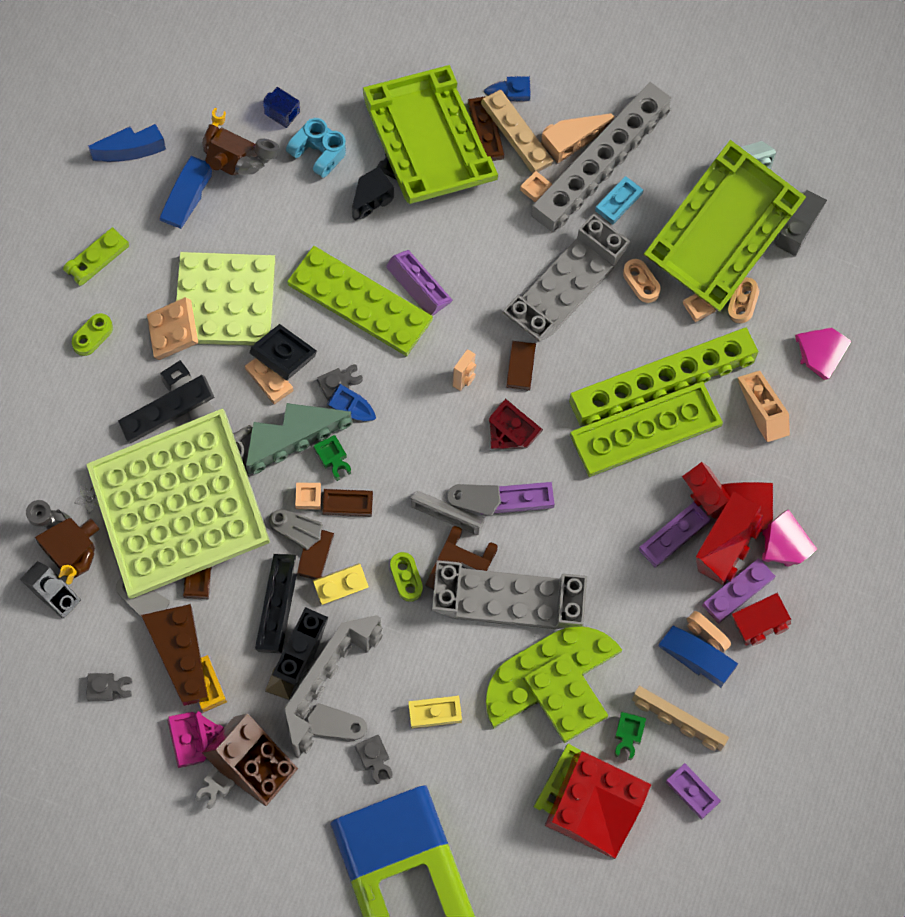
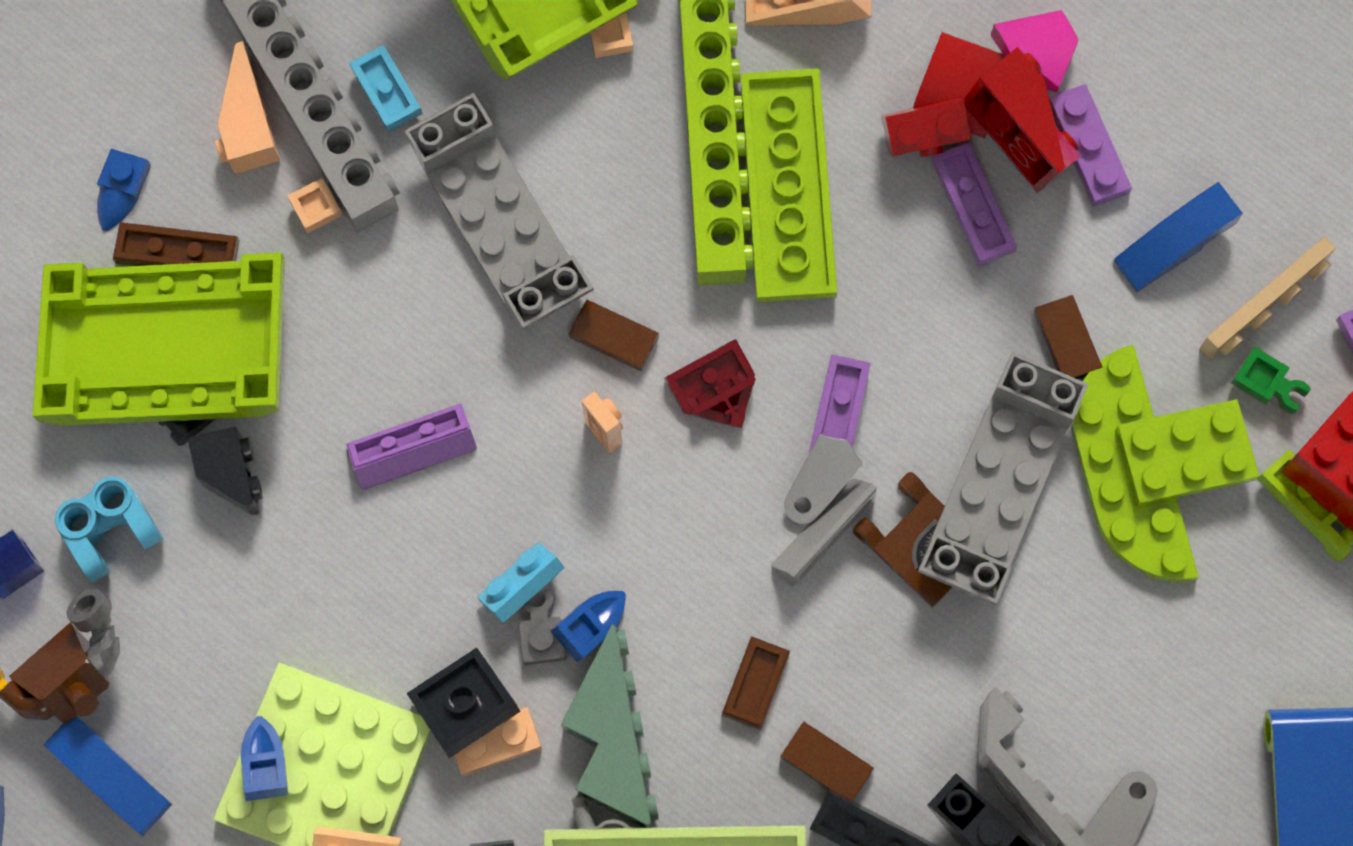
camera: 65 degrees left, 5 degrees up
light grey piece [269,509,323,550] -> none
lime plate [287,246,433,357] -> none
light nougat plate [295,483,321,509] -> none
light yellow plate [312,563,369,605] -> none
green plate [313,435,351,481] -> none
flat silver plate [355,734,392,784] -> none
lime plate [390,552,423,602] -> none
light yellow plate [408,696,462,729] -> none
tan plate [481,90,554,174] -> none
light nougat plate [623,259,661,303] -> none
light nougat plate [687,611,731,653] -> none
red brick [732,592,791,646] -> none
none -> plate [241,716,289,801]
none -> medium azure plate [477,542,565,623]
none -> reddish brown tile [1034,295,1102,379]

